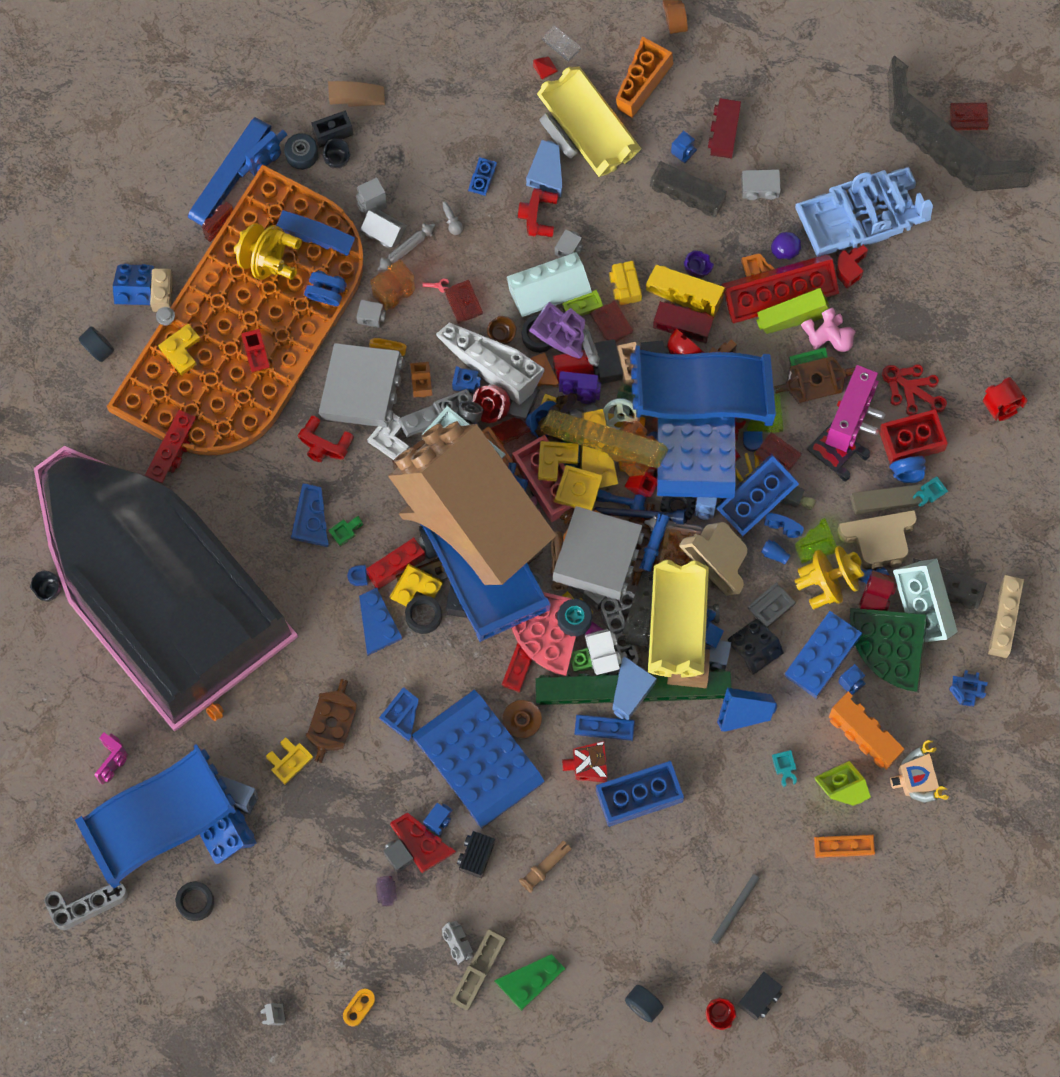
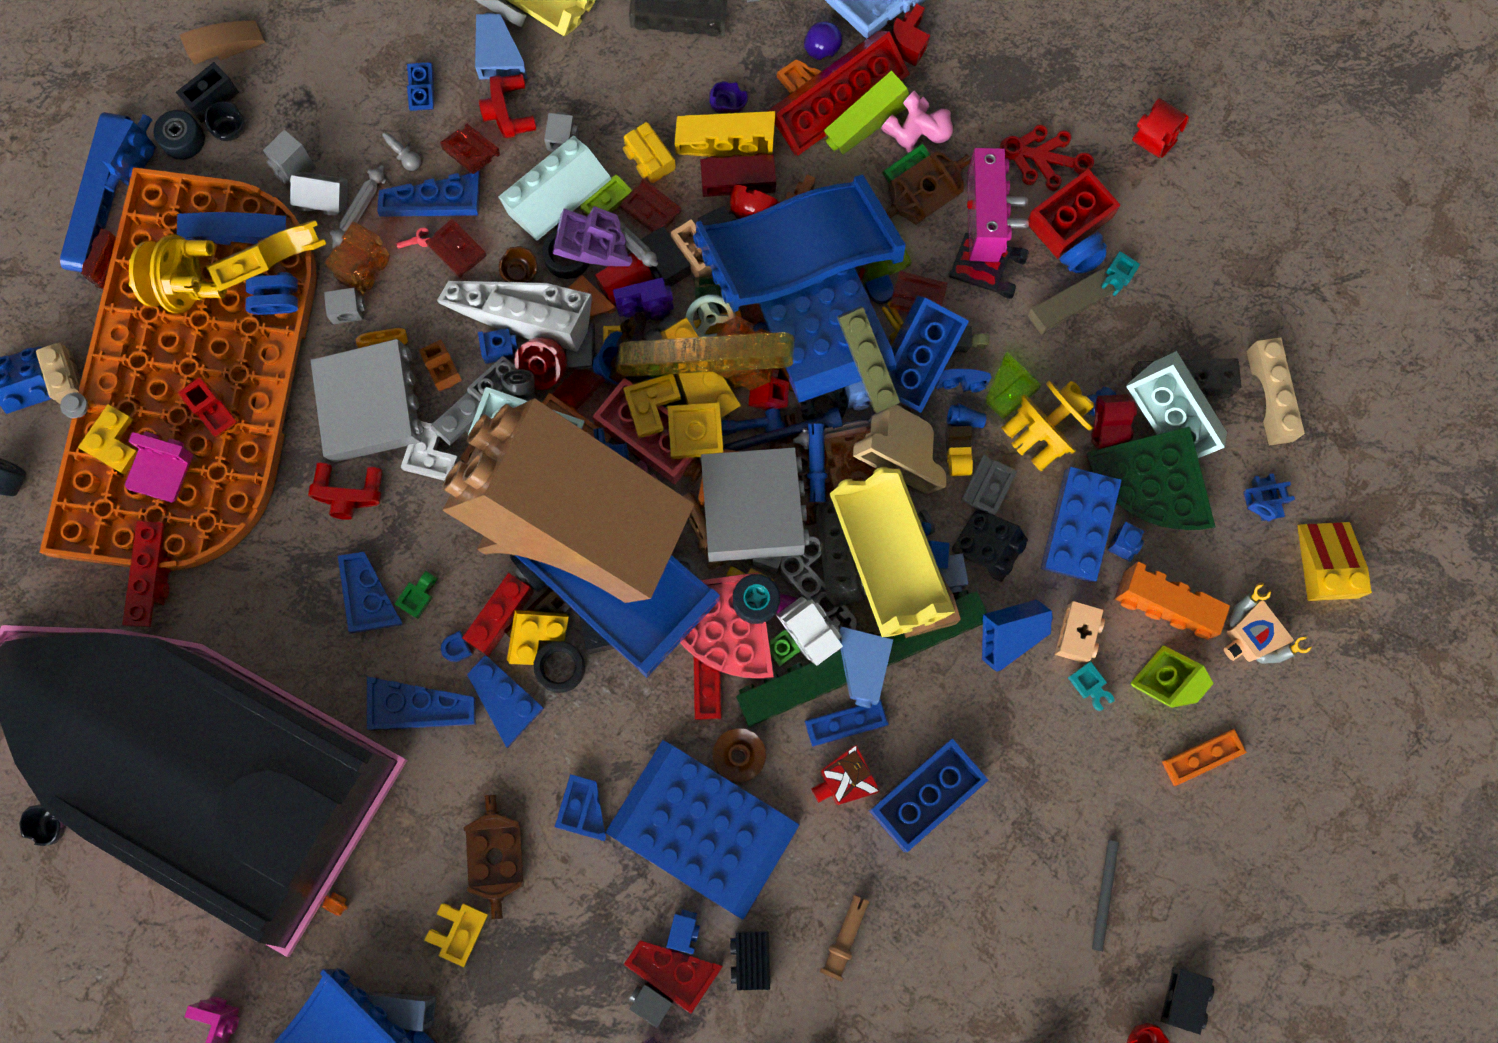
camera: 25 degrees left, 5 degrees up
tan brick [838,510,916,570] -> none
none -> dark pink bracket [125,431,193,502]
none -> yellow piece [206,220,326,291]
none -> blue wing [367,676,476,730]
none -> blue wing [377,169,481,217]
none -> clear red plate [440,123,500,174]
none -> olive plate [837,306,900,413]
none -> leg [945,426,973,476]
none -> light nougat brick [1055,601,1105,663]
none -> yellow slope [1297,522,1372,601]

